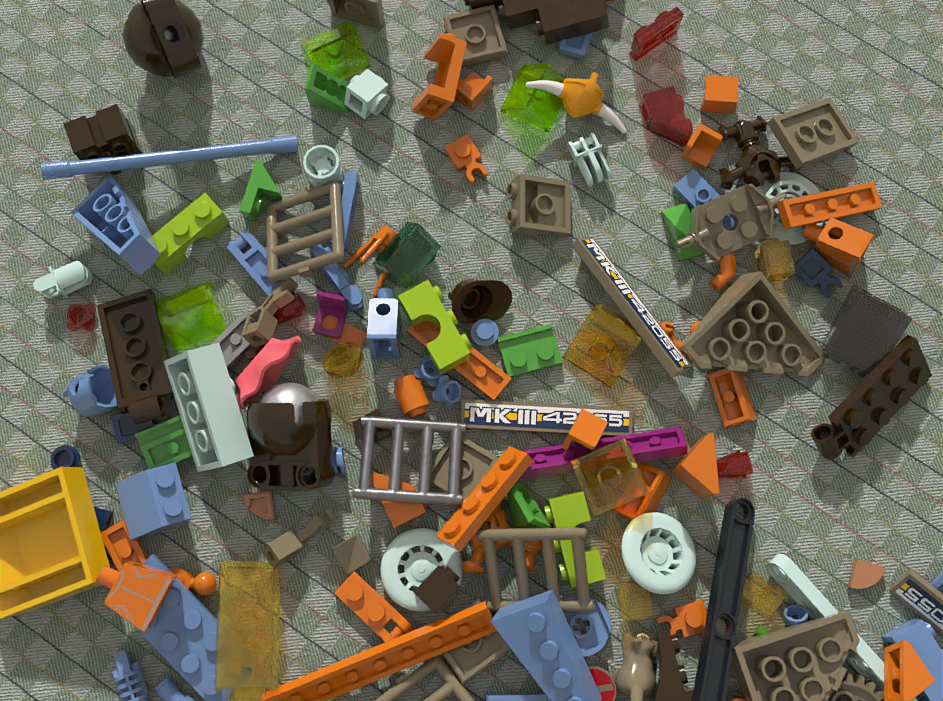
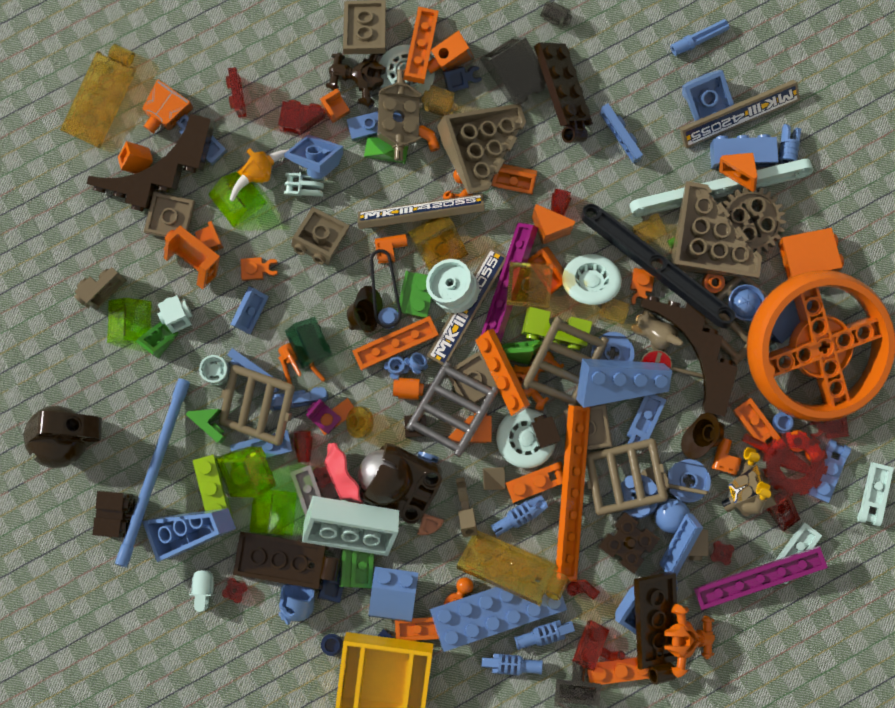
camera: 65 degrees left, 5 degrees up
orange torso [96,561,178,632] -> none
dark tan piece [241,277,298,347] -> none
medium blue torso [367,288,401,359] -> none
lime arch [398,280,473,375] -> none
orange panel [562,409,608,450] -> none
orange panel [700,75,739,114] -> none
medium blue hinge [784,605,809,627] -> none
nougat tile [847,559,886,589] -> none
none -> clear neon green slope [215,447,276,498]
none -> medium blue plate [230,287,269,334]
none -> medium blue slope [284,134,343,179]
none -> black piece [370,249,402,328]
none -> orange piece [375,234,408,264]
none -> light aqua wheel [426,259,480,314]
none -> medium blue hinge [490,495,548,537]
none -> medium blue plate [600,103,643,164]

